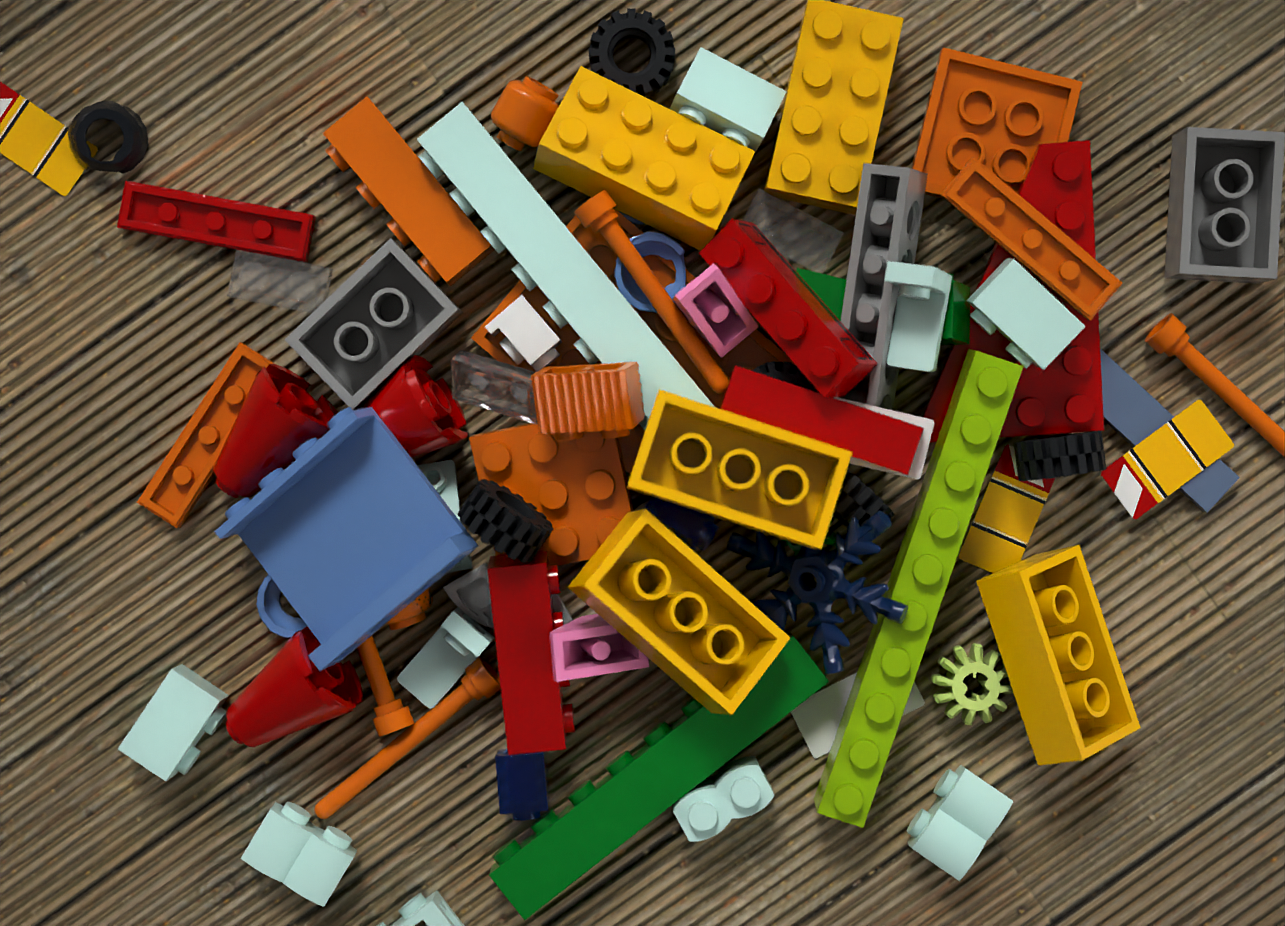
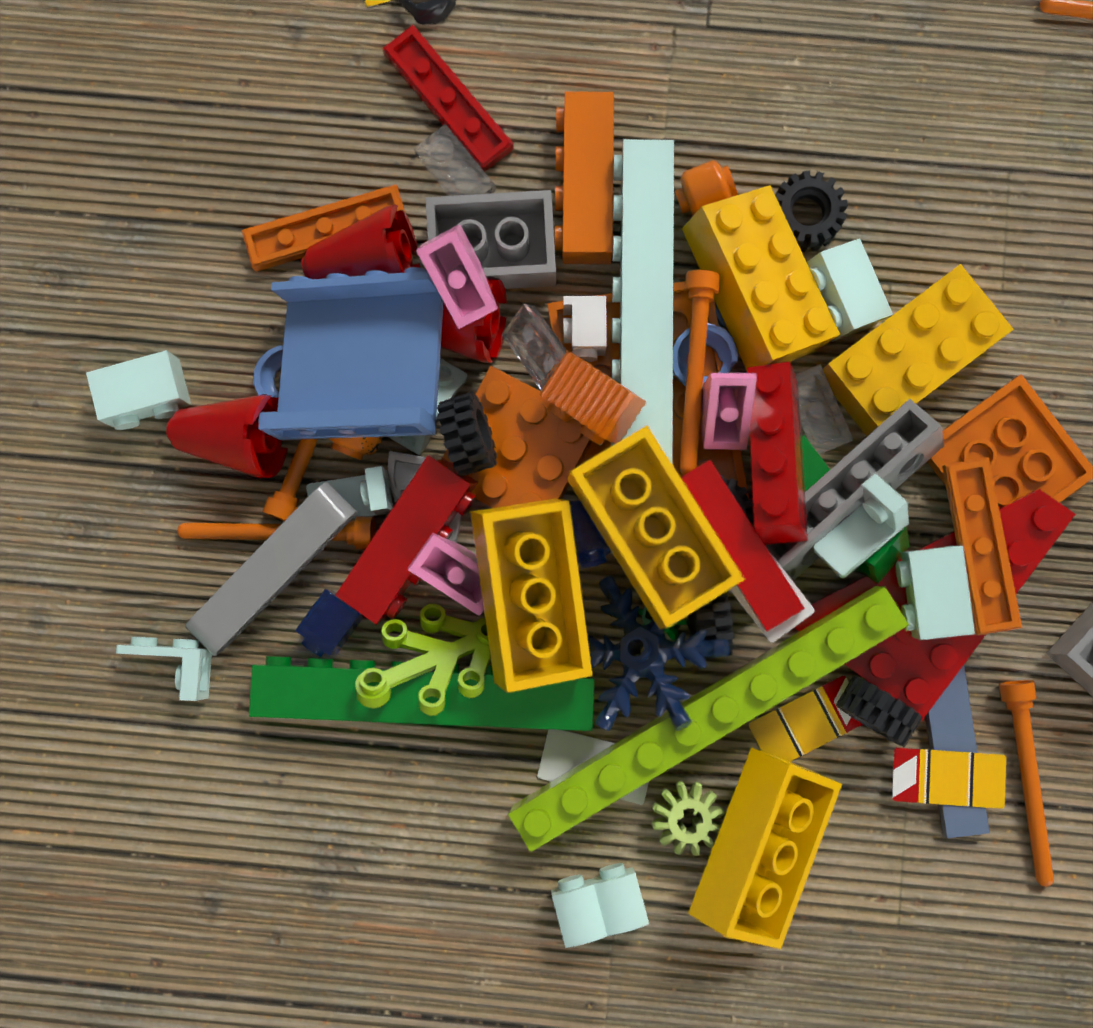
camera: 50 degrees right, 5 degrees down
light aqua brick [241,802,357,907] -> none
light aqua brick [672,756,774,842] -> none
none -> light grey beam [185,482,357,656]
none -> lime plant [355,604,491,715]
none -> bright pink slope [416,224,498,329]

